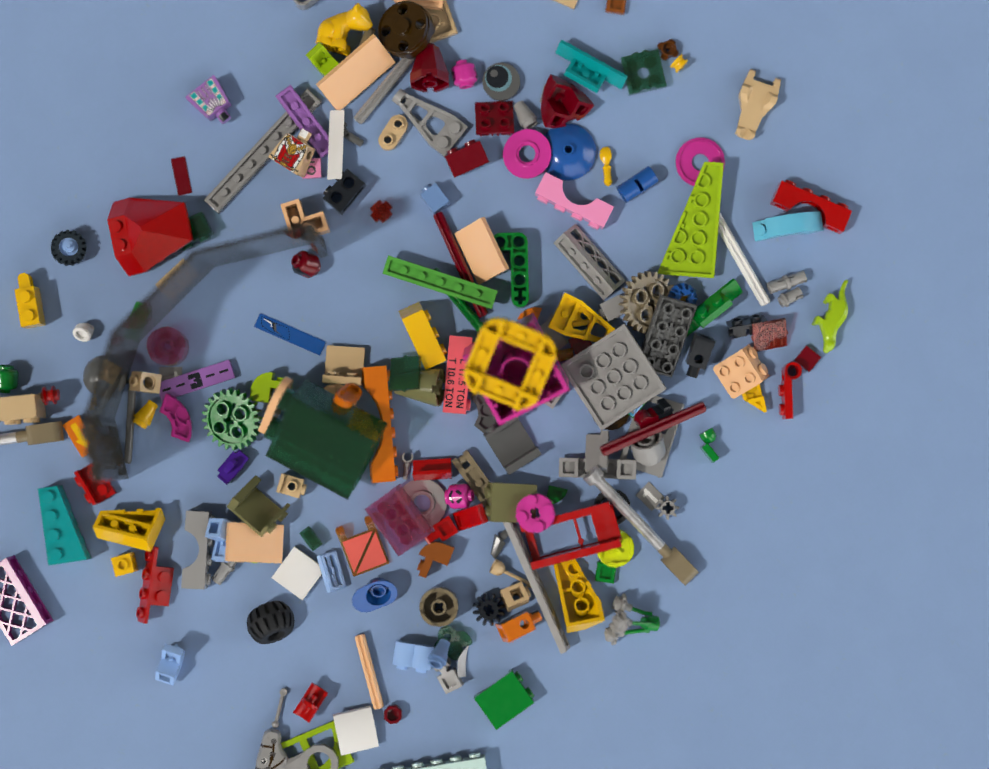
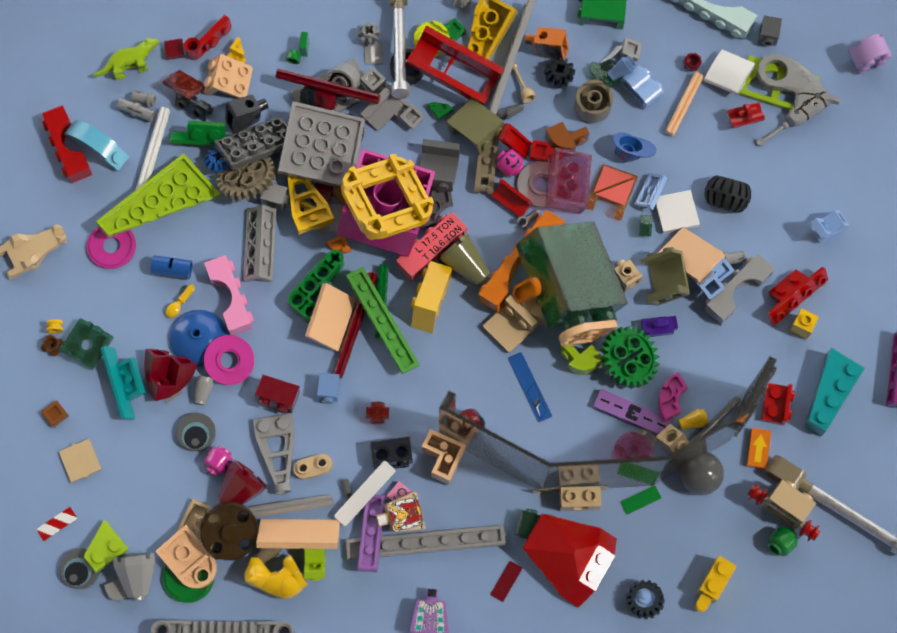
camera: 135 degrees left, 15 degrees down
white tile [73,323,94,342] -> none
yellow wedge [93,508,165,552] -> none
clear green piece [389,355,421,392] -> none
dark red hinge [475,101,514,137] -> none
tan brick [500,581,531,612] -> none
dark pink plate [516,494,555,533] -> none

